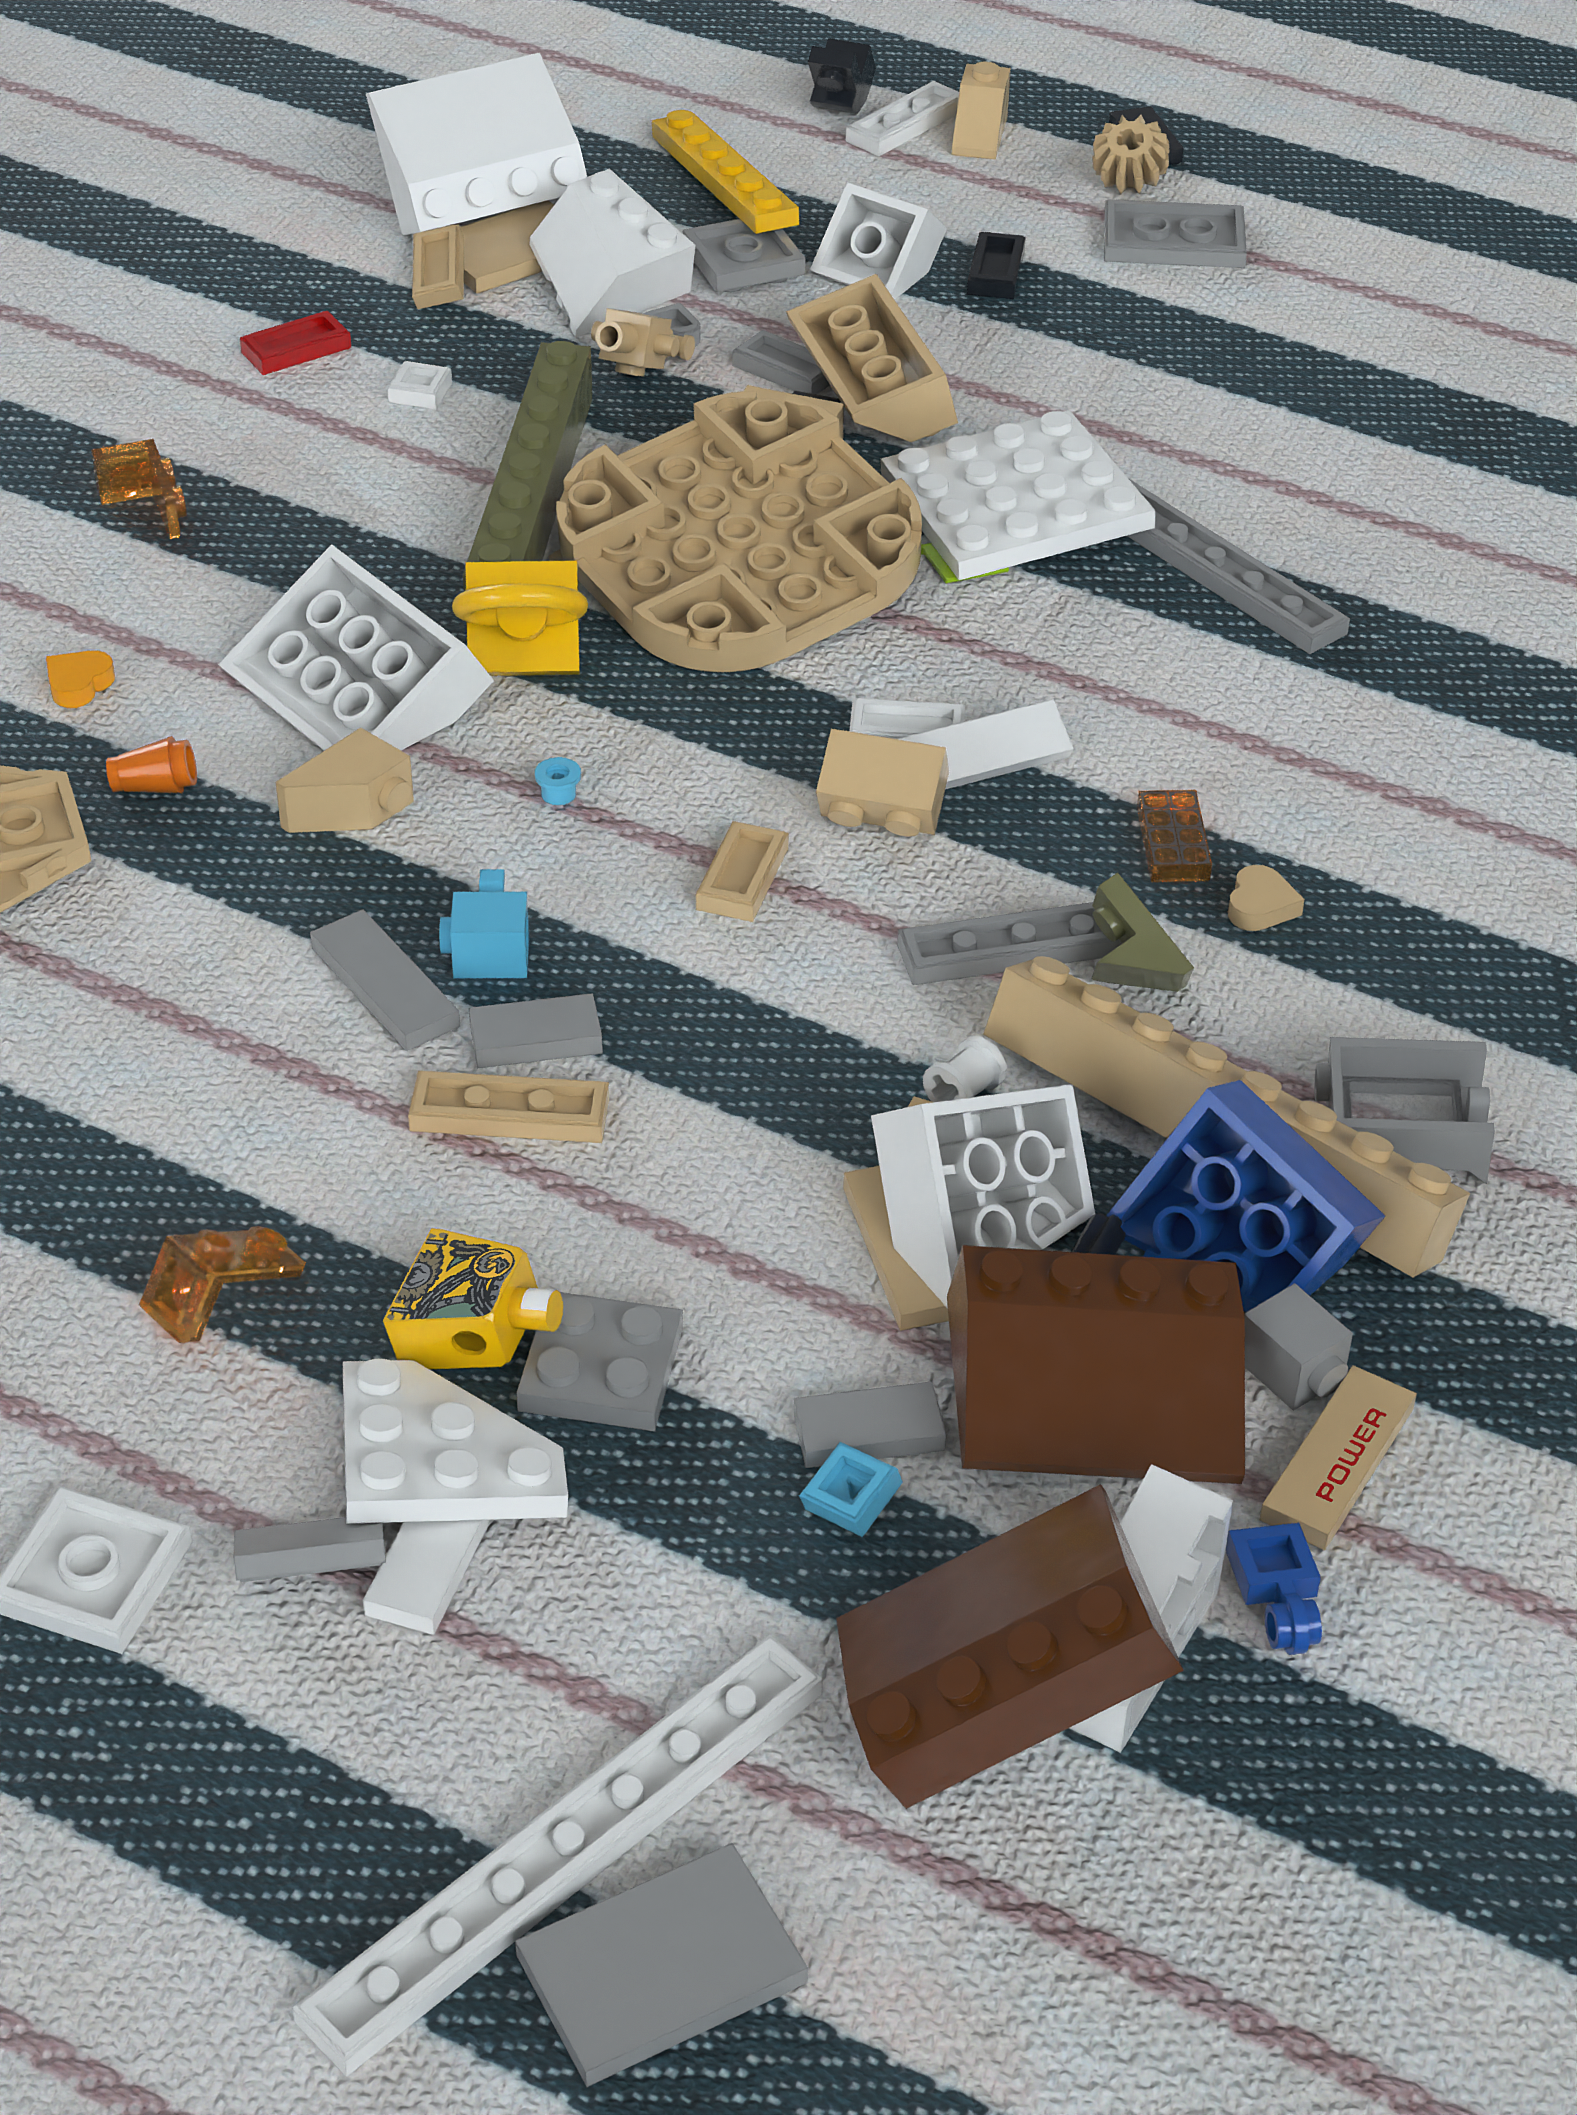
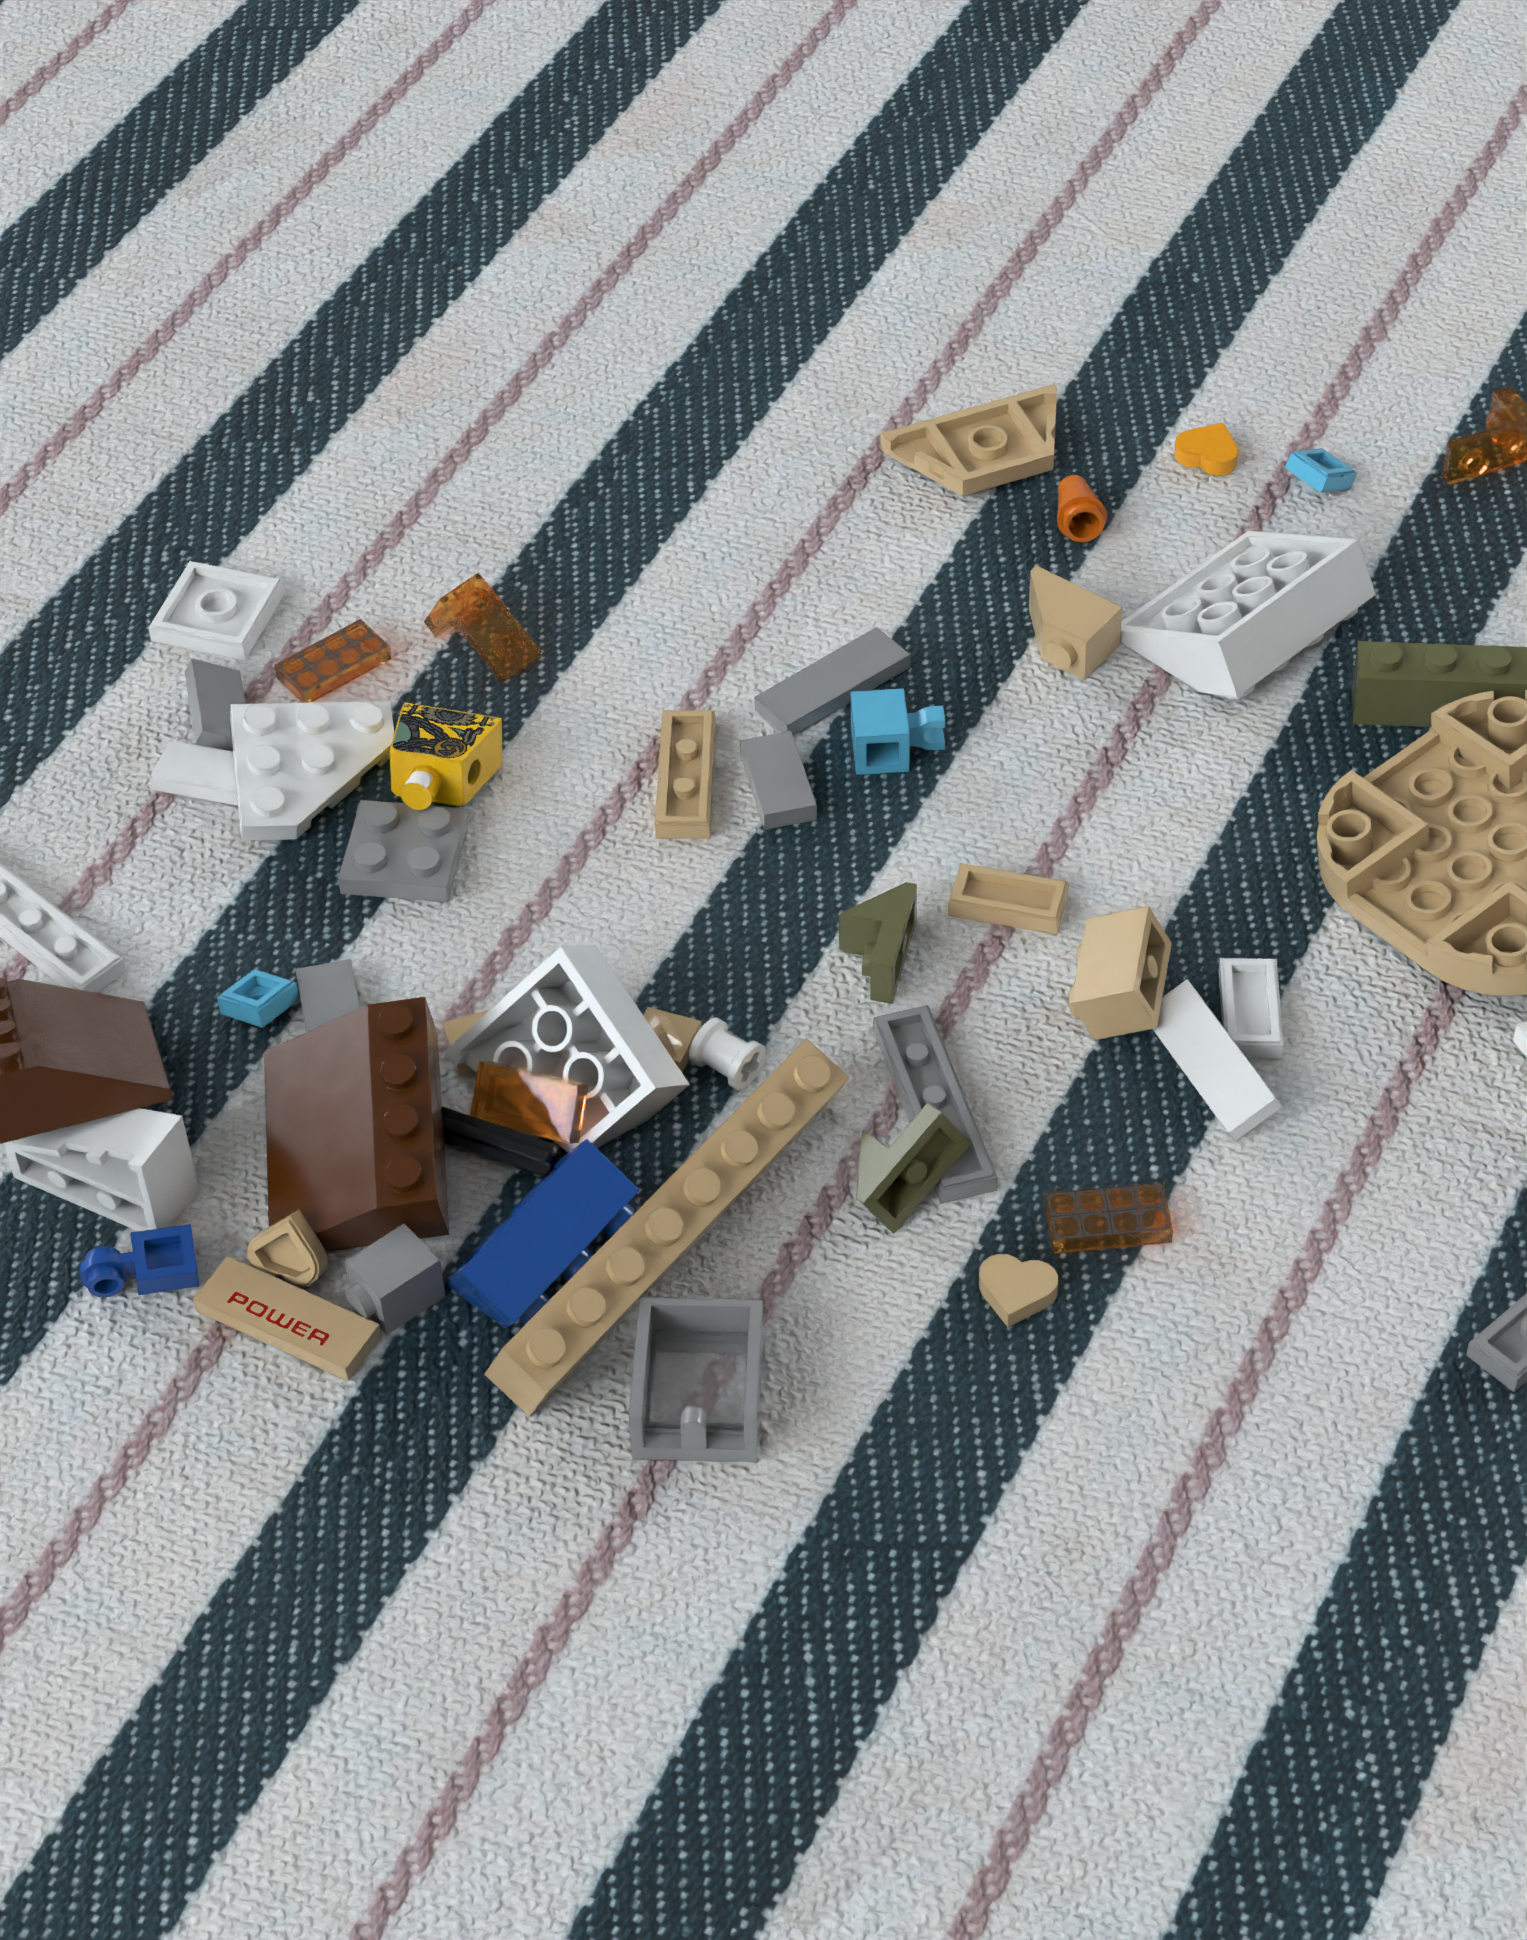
camera: 90 degrees right, 5 degrees up
yellow tile [452,560,588,676] -> none
medium azure piece [535,757,581,805] -> none
none -> tan tile [247,1209,328,1287]
none -> clear orange tile [274,619,392,703]
none -> clear orange tile [470,1061,589,1144]
none -> olive slope [838,882,917,1004]
none -> medium azure tile [1285,448,1357,493]

